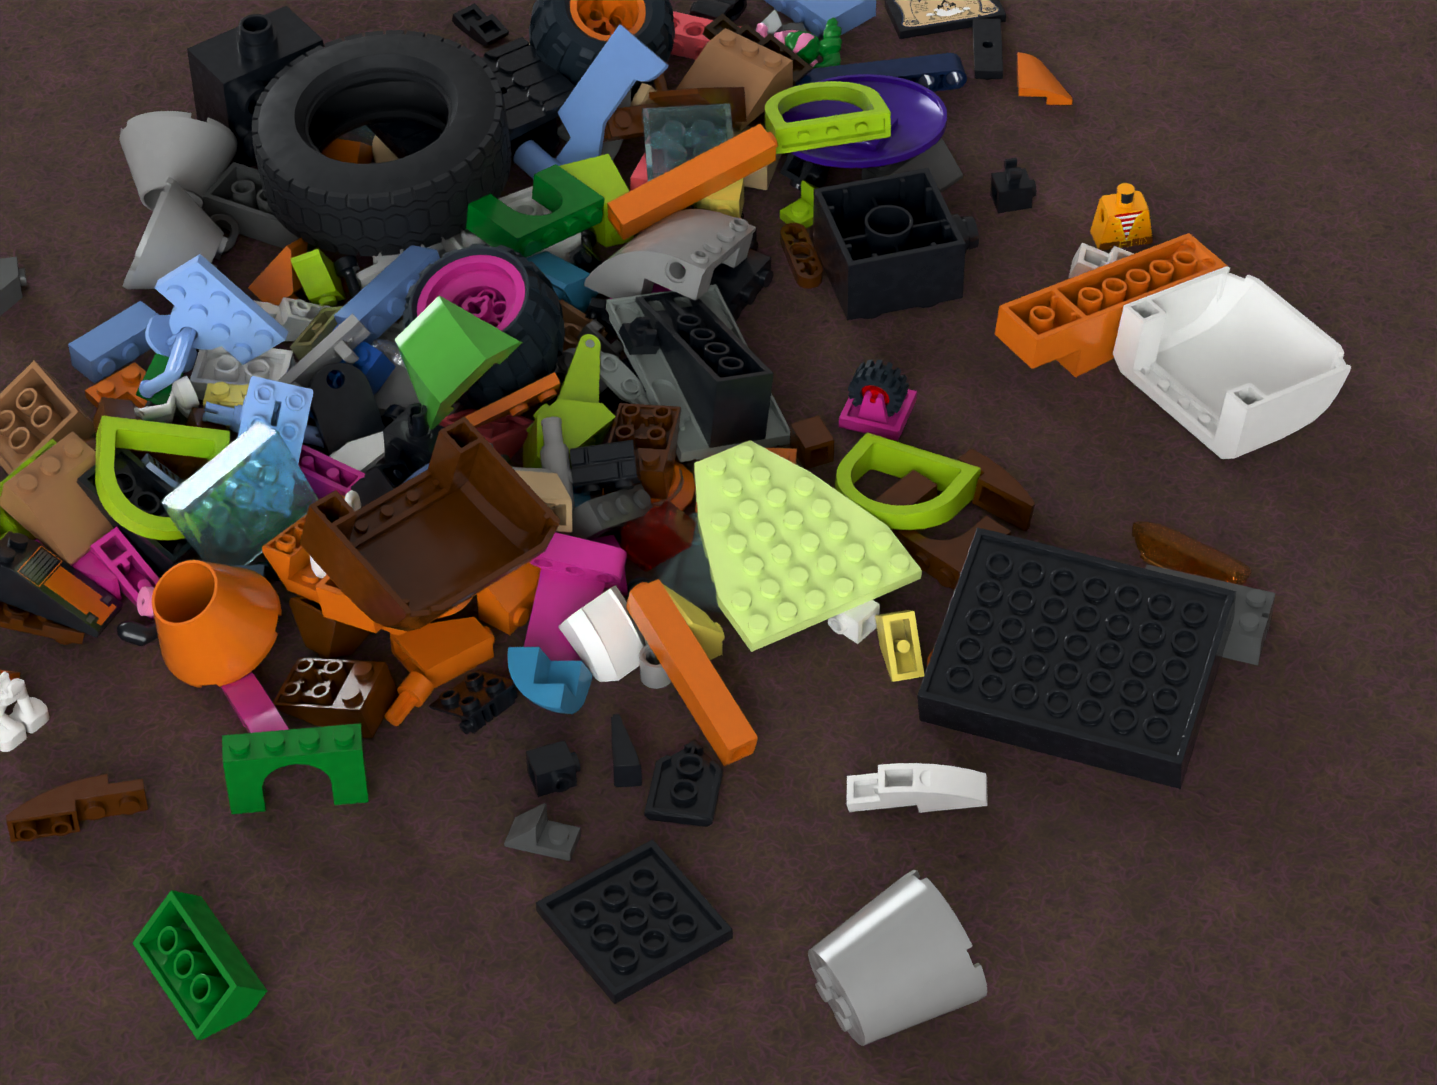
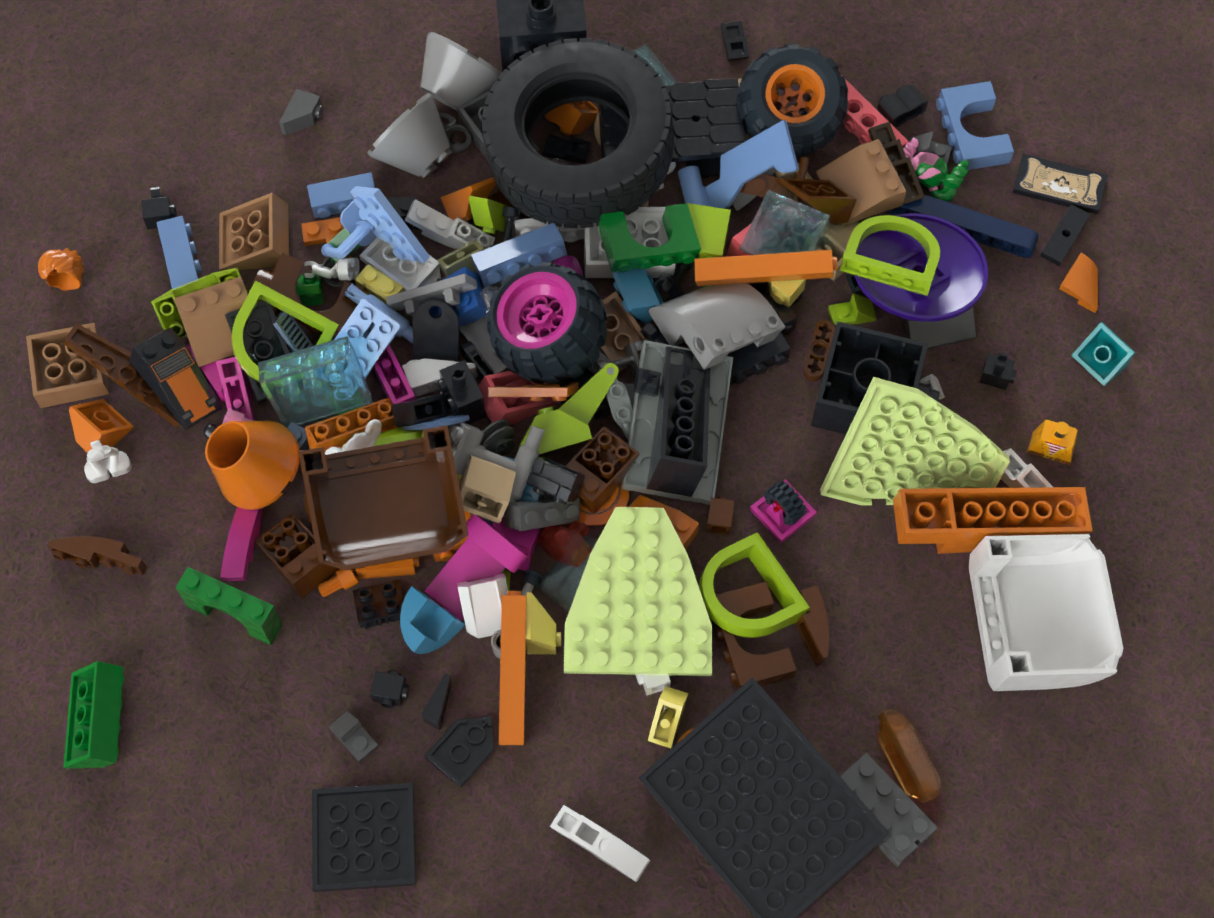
camera: 30 degrees right, 20 degrees up
bright green wedge [395,296,523,430] -> none
none -> yellowish green wing [820,377,1010,505]
none -> teal slope [1071,322,1136,386]

